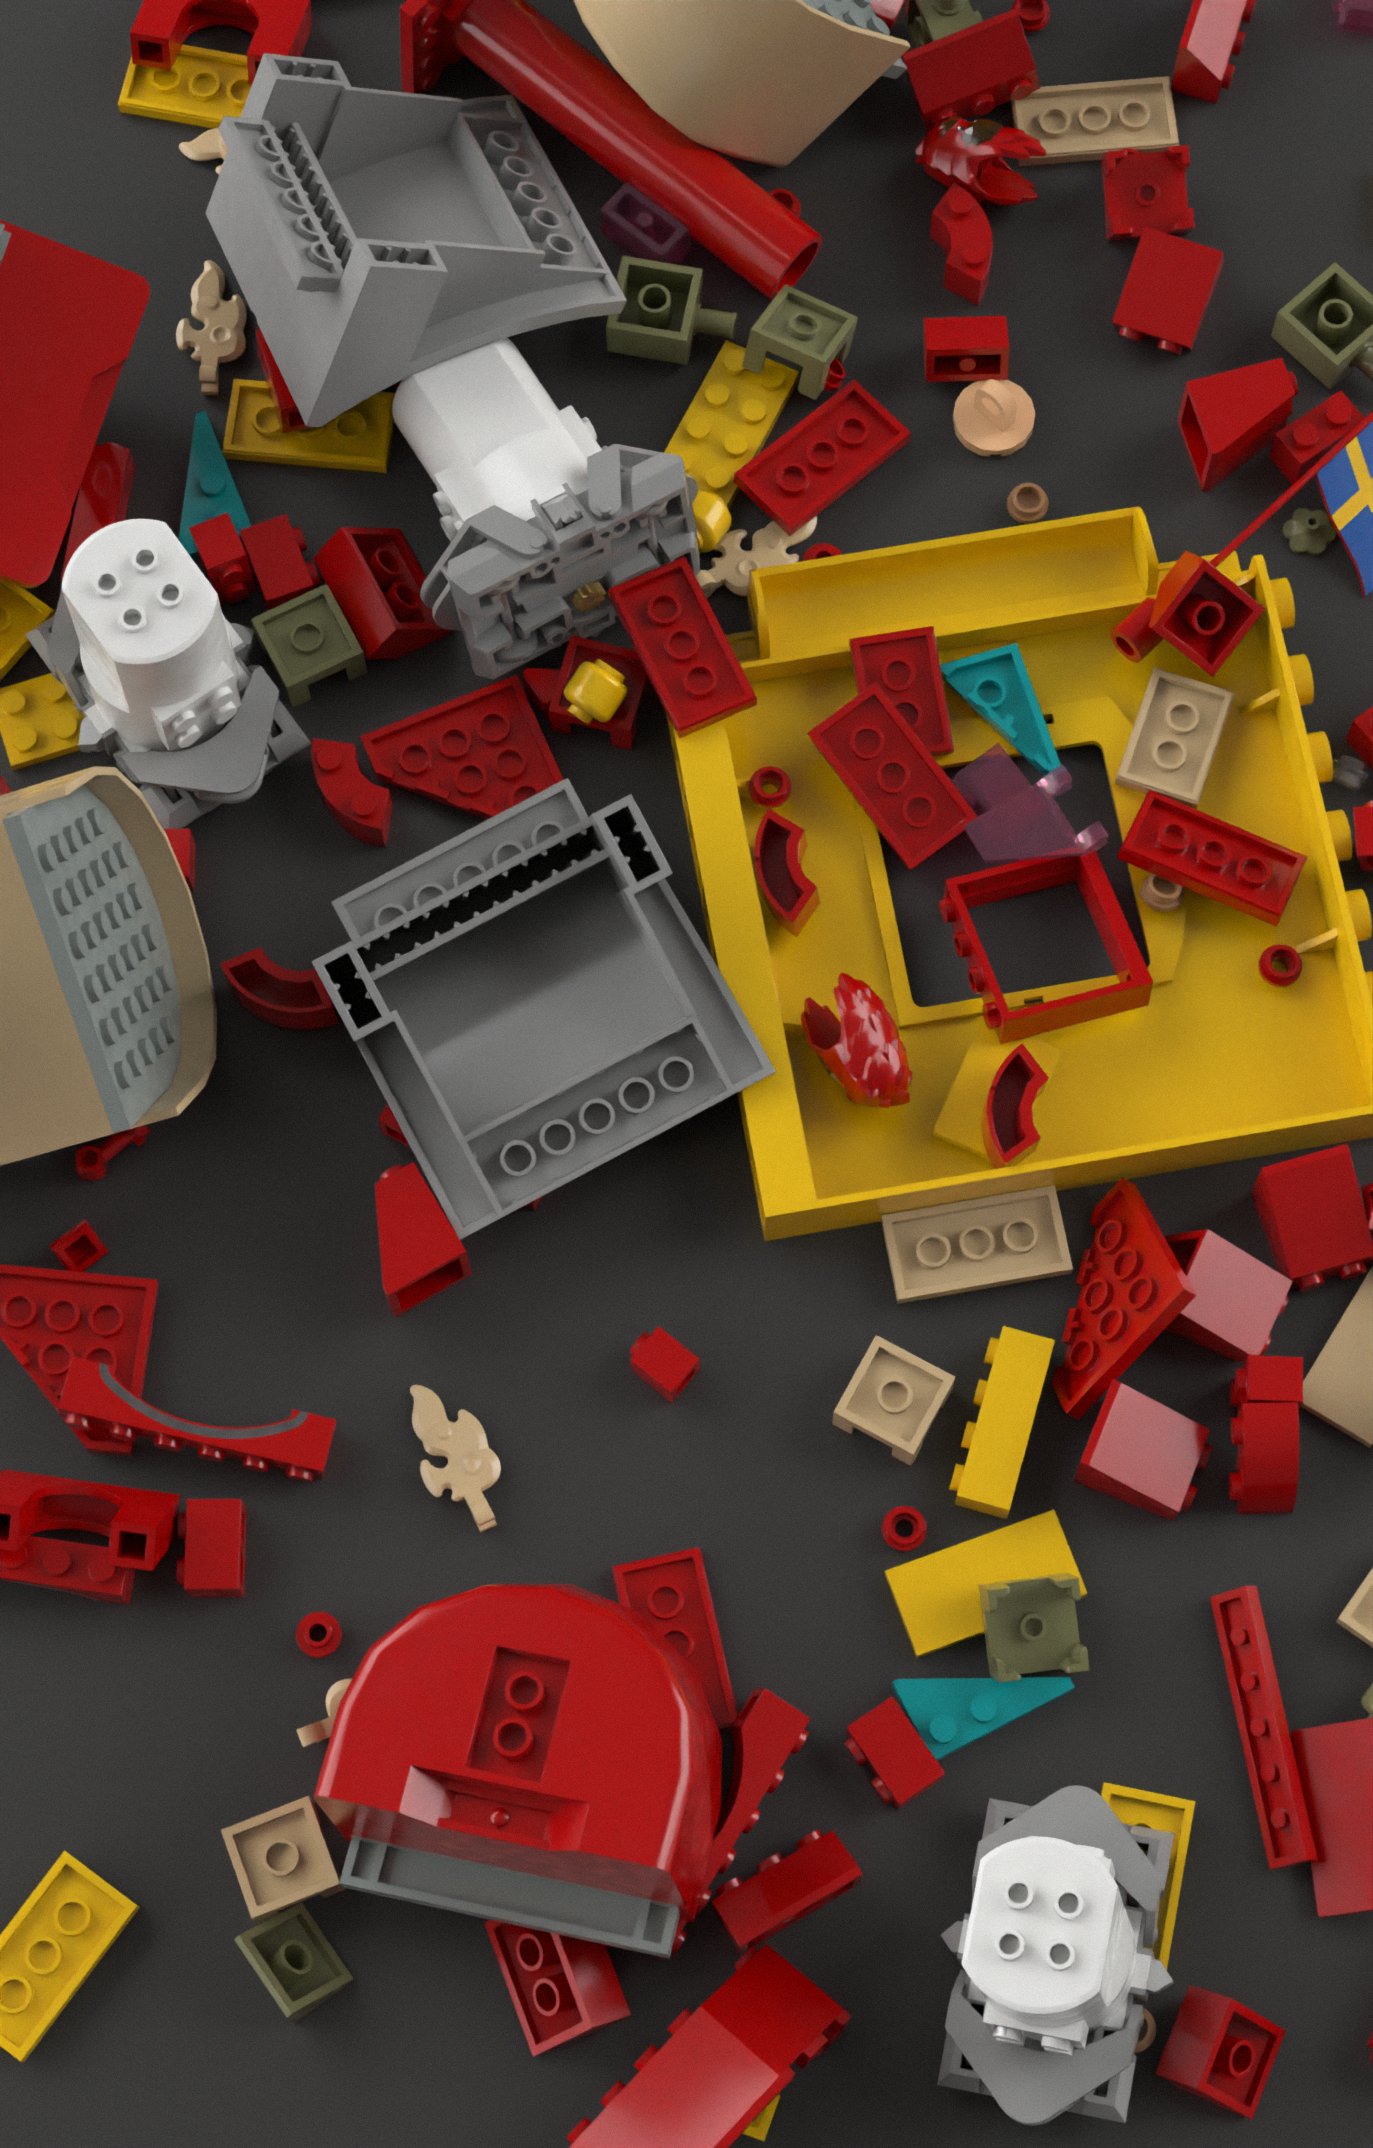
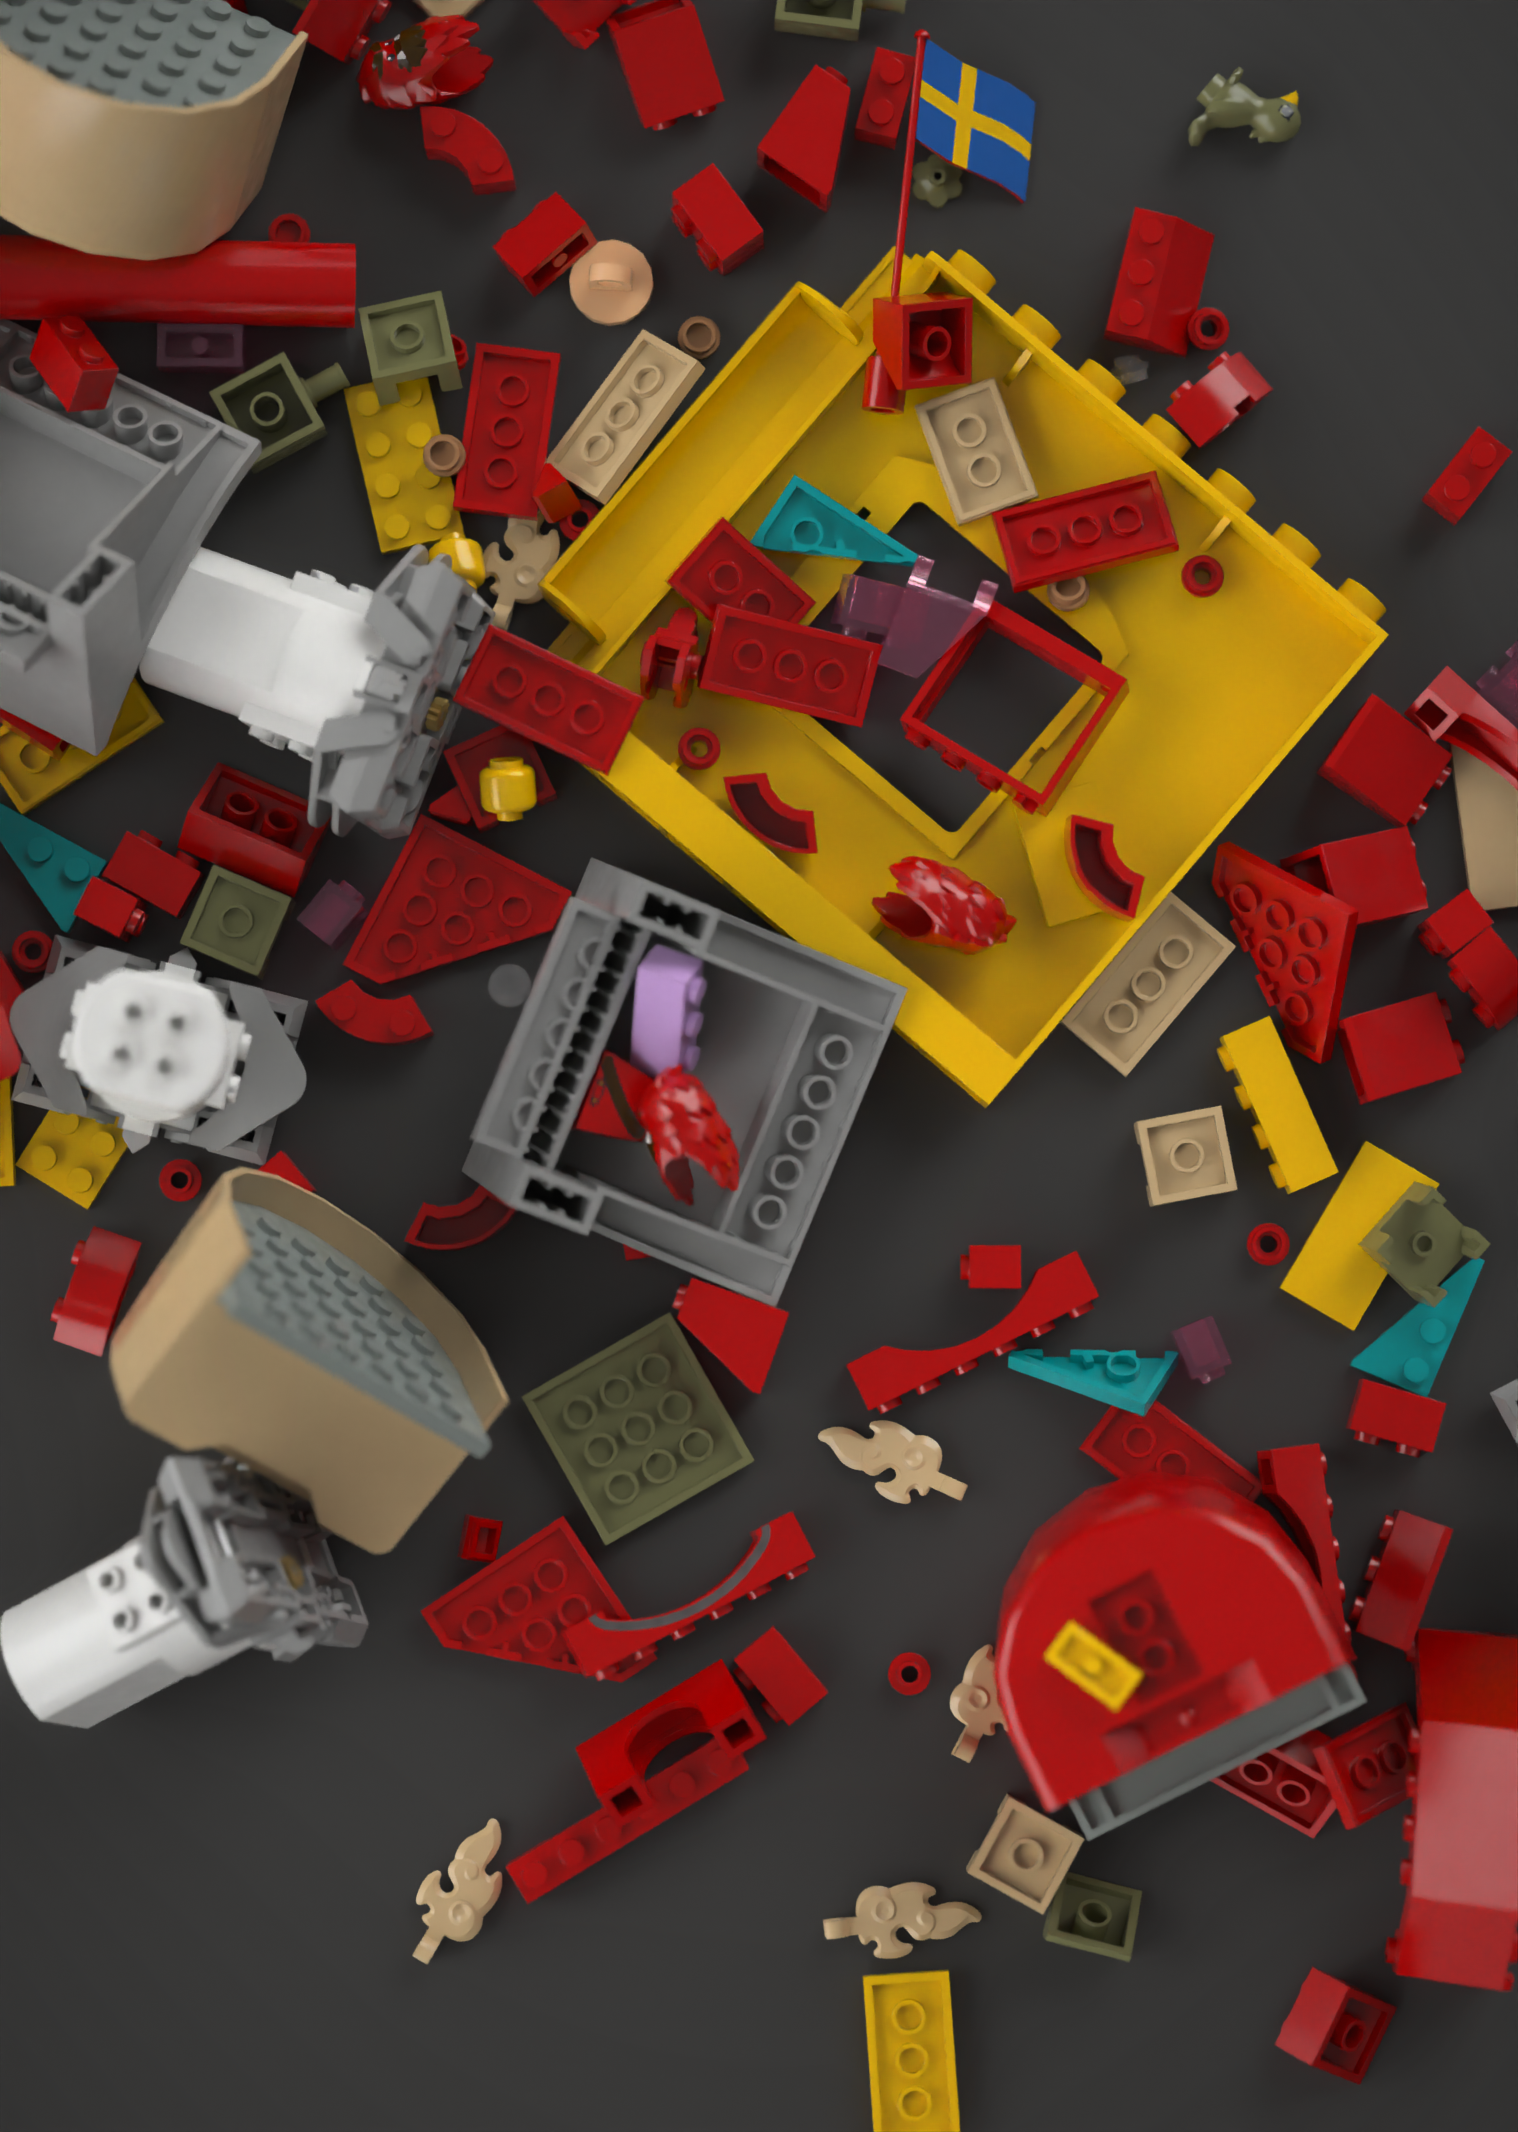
camera: 40 degrees left, 15 degrees up
none -> red brick [29,315,119,412]
none -> clear pink brick [297,879,369,952]
none -> medium nougat plate [423,434,466,477]
none -> olive plate [521,1312,755,1545]
none -> red slope [532,463,582,523]
none -> tan plate [546,329,706,505]
none -> red torso [570,1050,653,1143]
none -> lavender brick [630,944,706,1078]
none -> red head [638,1064,740,1206]
none -> red hinge [640,607,704,708]
none -> red brick [670,163,764,277]
none -> tan piece [823,1882,982,1959]
none -> red arch [846,1250,1099,1414]
none -> teal wing [1008,1349,1179,1417]
none -> yellow plate [1044,1621,1144,1711]
none -> clear pink brick [1170,1315,1232,1384]
none -> red tile [1312,1702,1416,1830]

